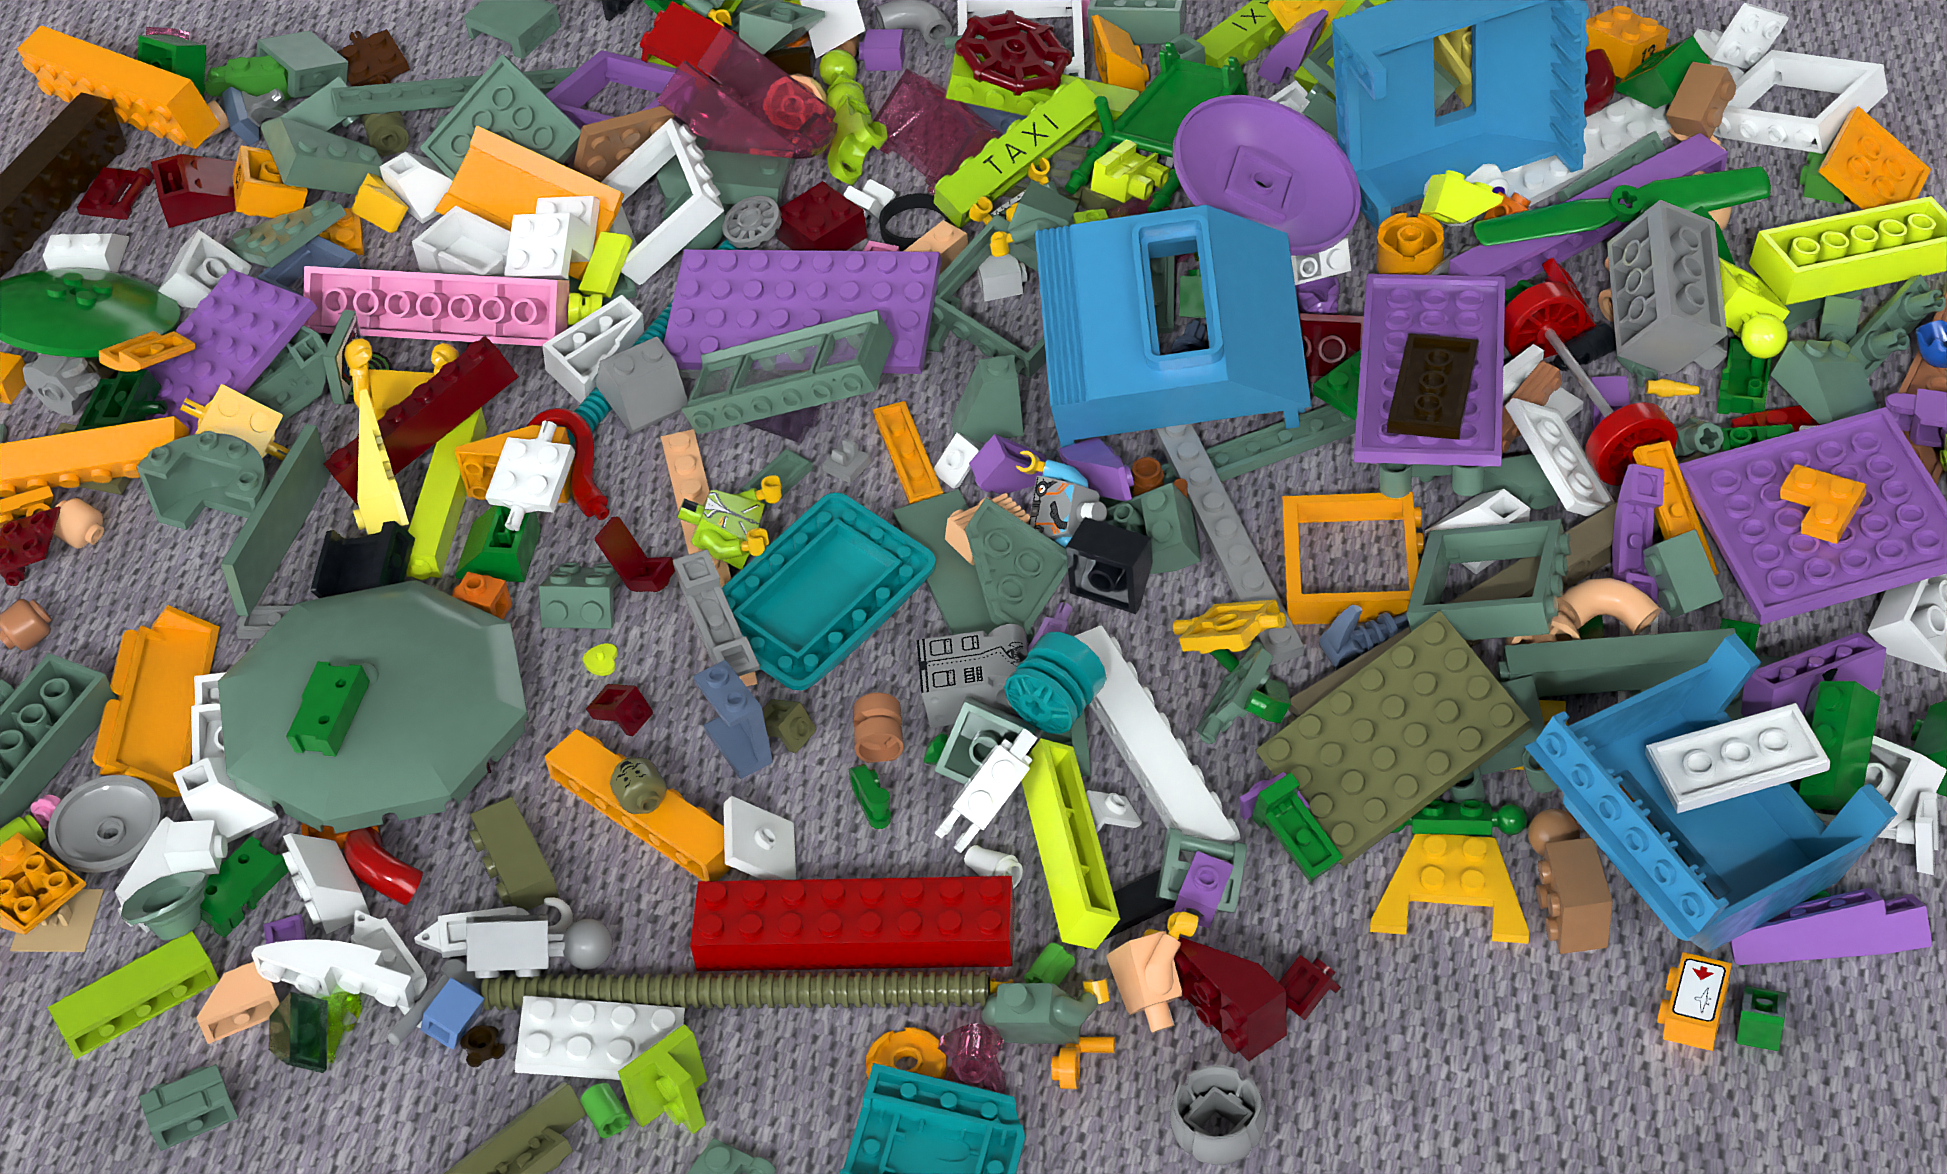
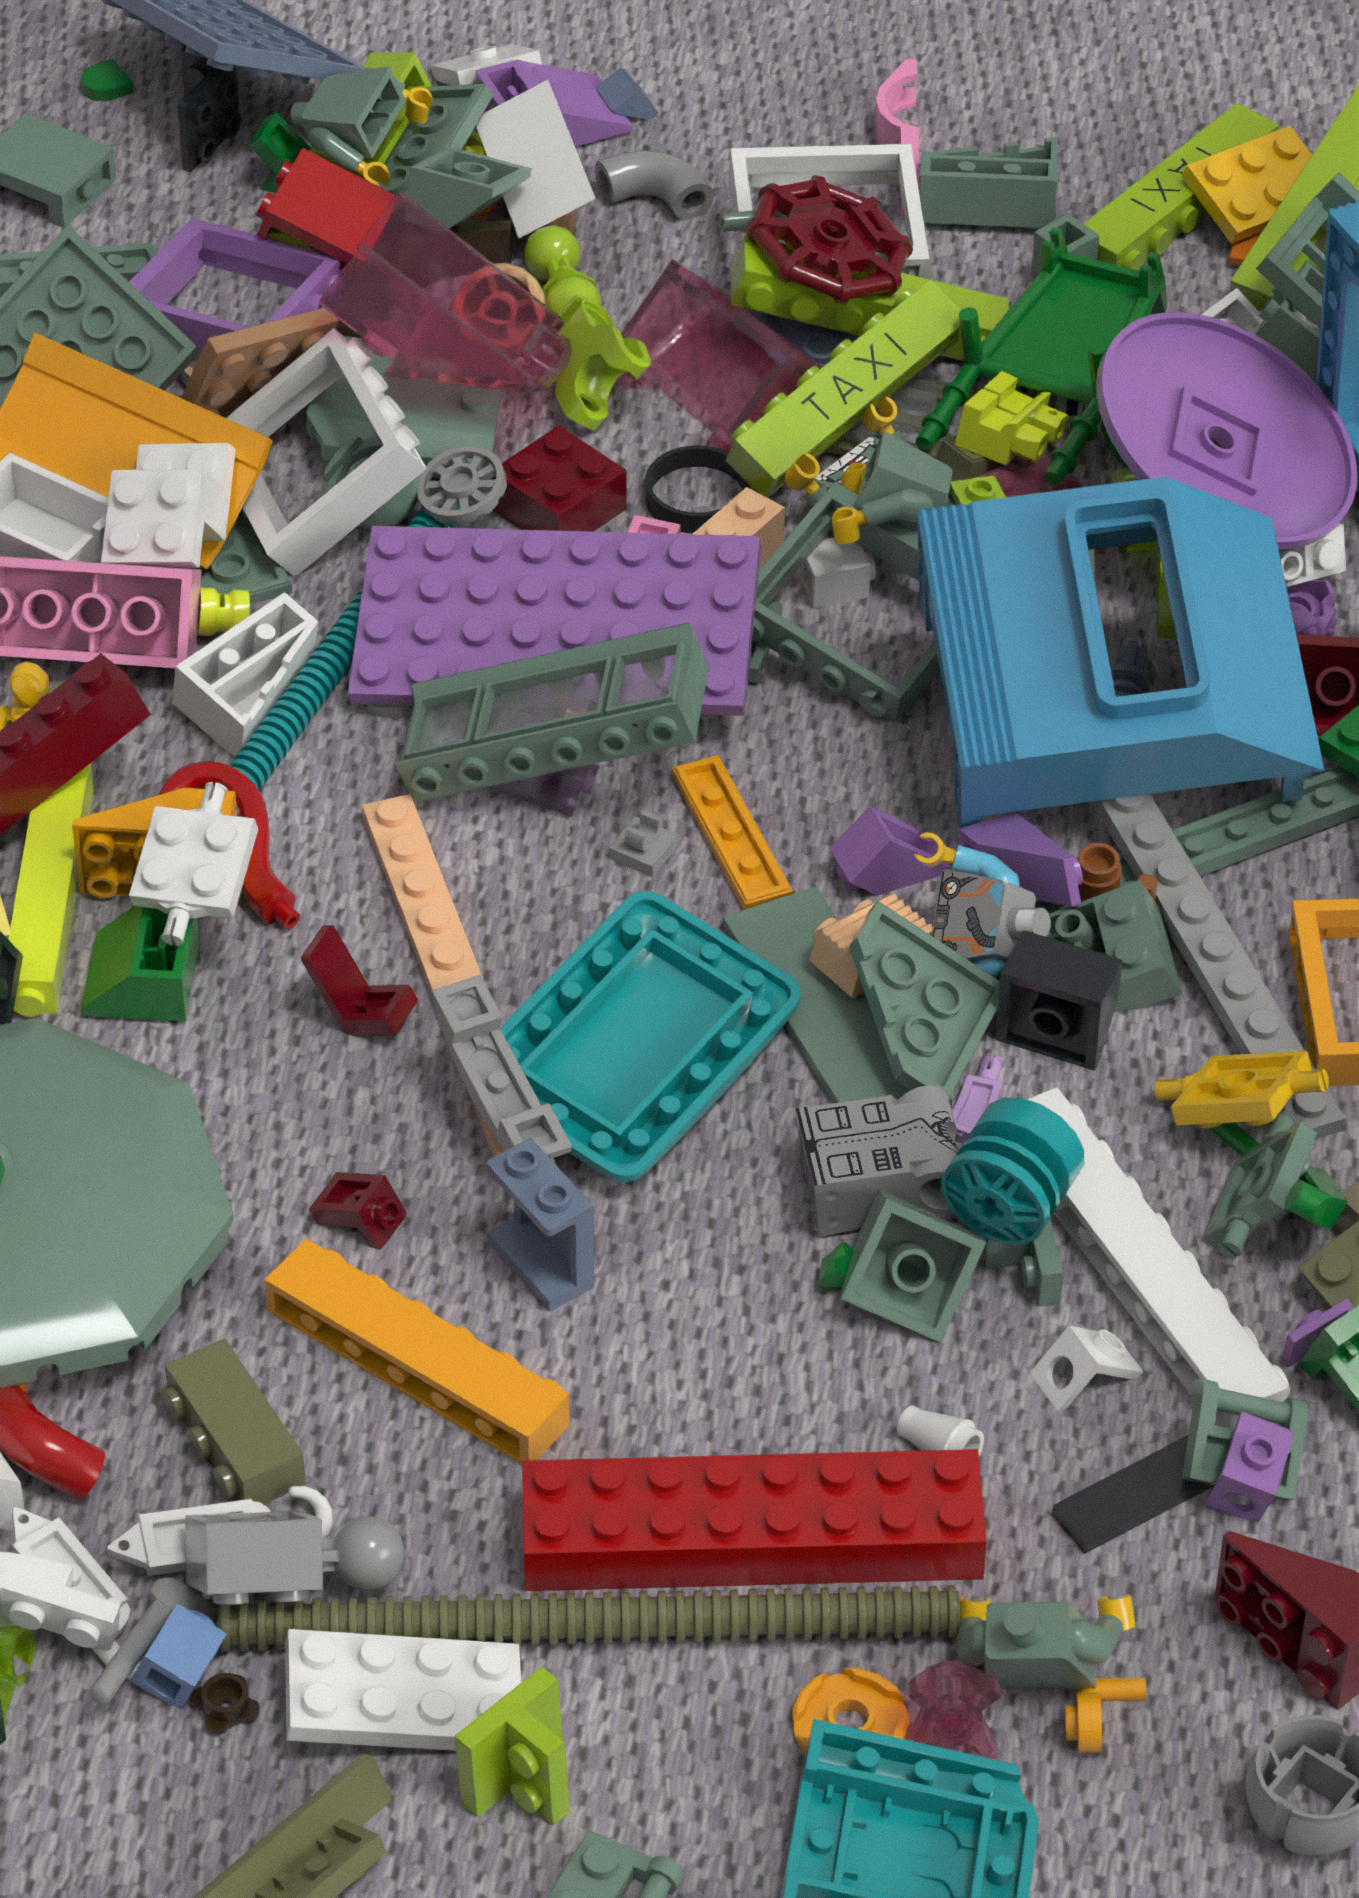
camera: 10 degrees left, 0 degrees up
orange brick [452,572,512,619] -> none
sand green bracket [539,562,622,629] -> none
neon yellow tile [579,231,633,298] -> none
bright green piece [580,1083,630,1138] -> none
neon yellow piece [582,643,618,676] -> none
light grey slope [595,336,688,434] -> none
olive head [610,757,667,814] -> none
lime torso [677,475,782,570] -> none
white plate [724,796,796,880] -> none
sand green tile [741,449,813,509] -> none
olive bracket [762,699,816,753] -> none
white bracket [843,179,896,220] -> none
green plate [849,764,891,829] -> none
nougat wheel [853,692,904,763] -> none
medium lavender brick [859,29,905,71] -> none
white bracket [934,433,984,488] -> none
white hinge [935,729,1038,853] -> none
sand green slope [951,355,1024,442] -> none
neon yellow brick [1021,738,1120,950] -> none
bright green piece [1024,943,1075,986] -> none
light orange slope [1091,15,1149,94] -> none
light nougat torso [1106,911,1198,1033] -> none
green slope [1179,269,1206,318] -> none
medium lavender slope [1257,9,1328,85] -> none

